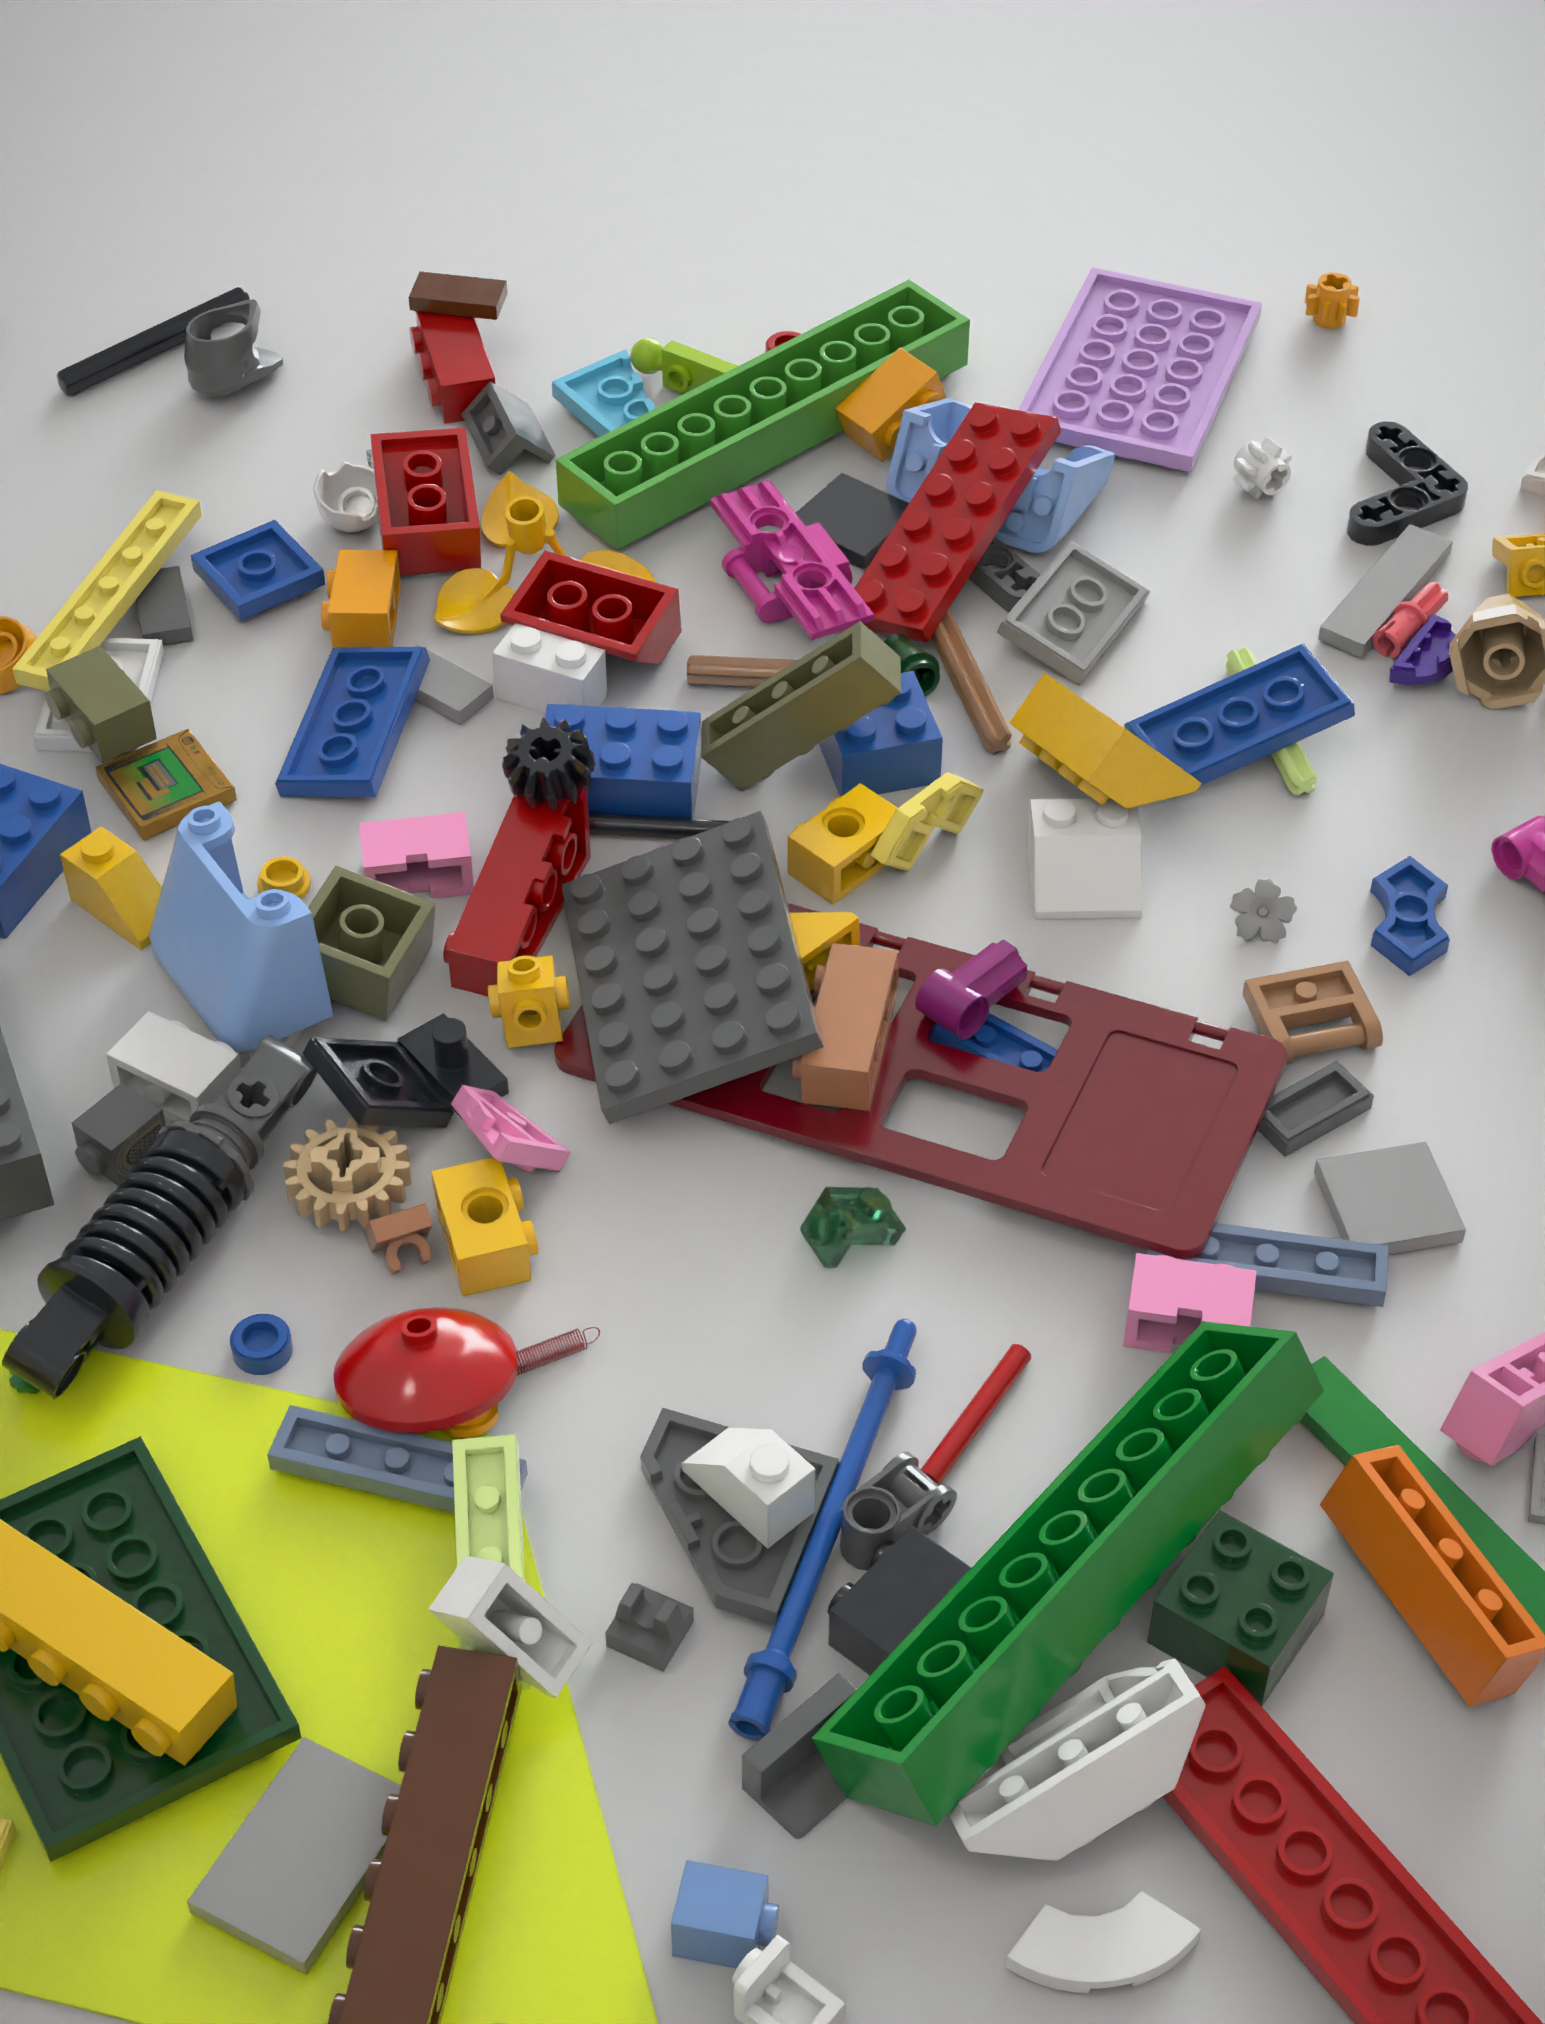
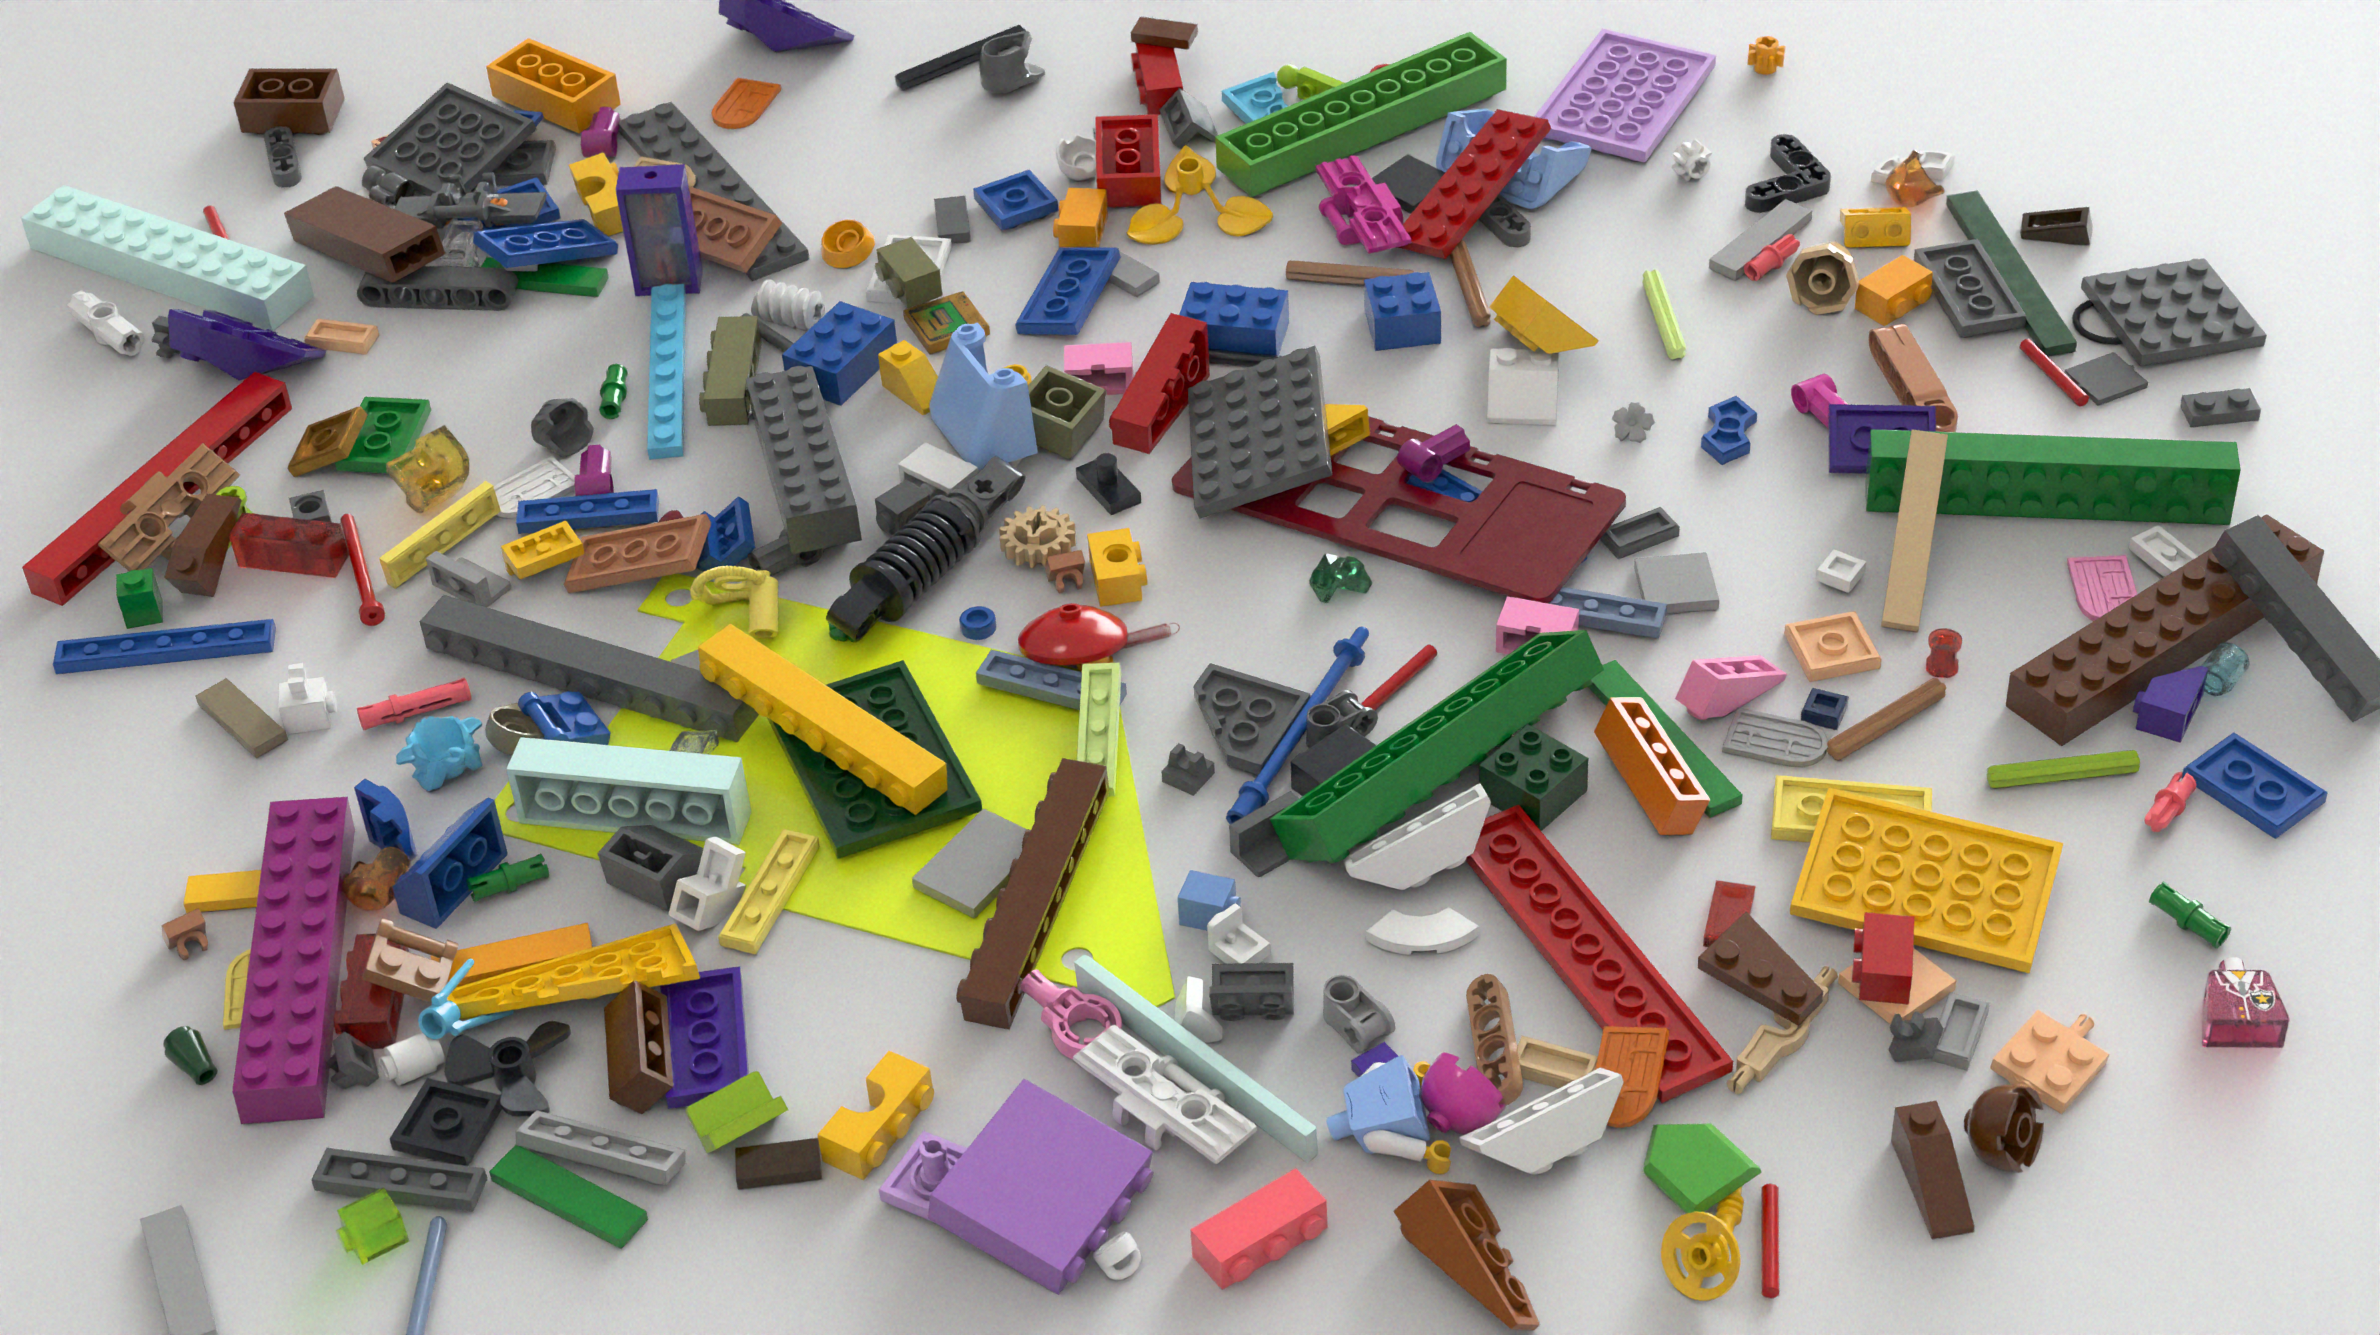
camera: 10 degrees right, 5 degrees down
light yellow plate [13,490,202,692] -> none
black tile [302,1037,454,1128] -> none
white slope [428,1556,593,1698] -> none
bright pink wing [451,1085,571,1172] -> none
yellow brick [488,955,570,1048] -> none
white brick [492,623,607,714] -> none
red slope [500,550,682,664] -> none
black gear [502,717,596,812] -> none
white slope [682,1427,815,1549] -> none
olive brick [701,621,901,791] -> none
yellow brick [787,783,898,905] -> none
nougat brick [792,943,899,1111] -> none
light orange brick [835,347,947,462] -> none
light yellow tile [870,772,984,872] -> none
dark green cone [884,633,940,696] -> none
light grey tile [997,540,1151,686] -> none
blue tile [1124,643,1355,798] -> none
medium nougat plate [1242,960,1383,1065] -> none
dark purple plate [1389,614,1456,685] -> none

